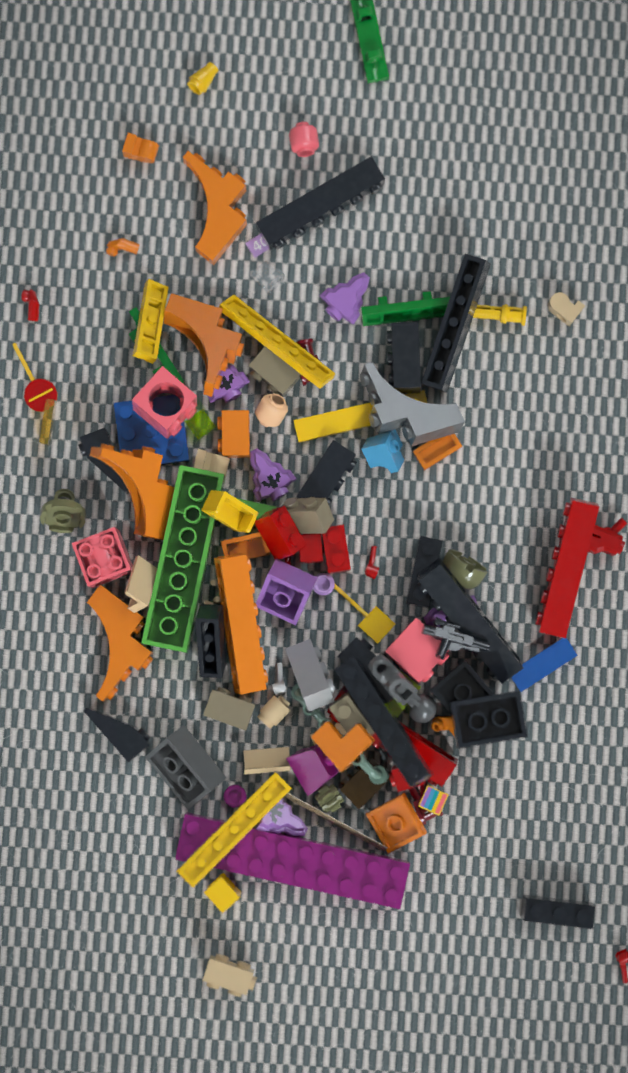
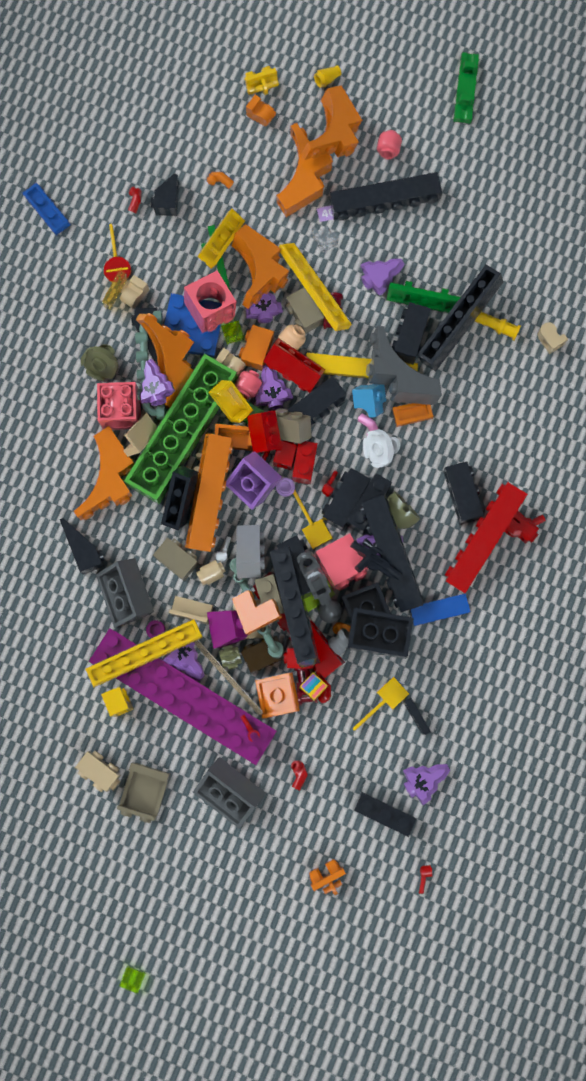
camera: 20 degrees right, 5 degrees down
none -> dark tan panel [117,762,171,823]
none -> tan leg [120,275,149,308]
none -> sand green bar [135,311,166,420]
none -> medium lavender rock [140,359,175,406]
none -> black slope [151,174,179,216]
none -> dark grey slope [193,757,266,829]
none -> coral head [235,370,262,399]
none -> red hand [241,715,260,742]
none -> yellow hips [244,66,279,95]
none -> red brick [263,338,325,393]
none -> red arm [291,760,308,791]
none -> orange arch [301,85,363,160]
none -> orange hips [309,859,346,896]
none -> red arm [317,675,331,703]
none -> black brick [321,468,371,531]
none -> light grey wheel [328,628,349,655]
none -> yellow piece [353,677,409,731]
none -> bright pink arm [358,413,378,436]
none -> white tile [363,429,400,468]
none -> black tile [403,697,431,735]
none -> medium lavender rock [403,764,450,805]
none -> black brick [443,461,485,525]

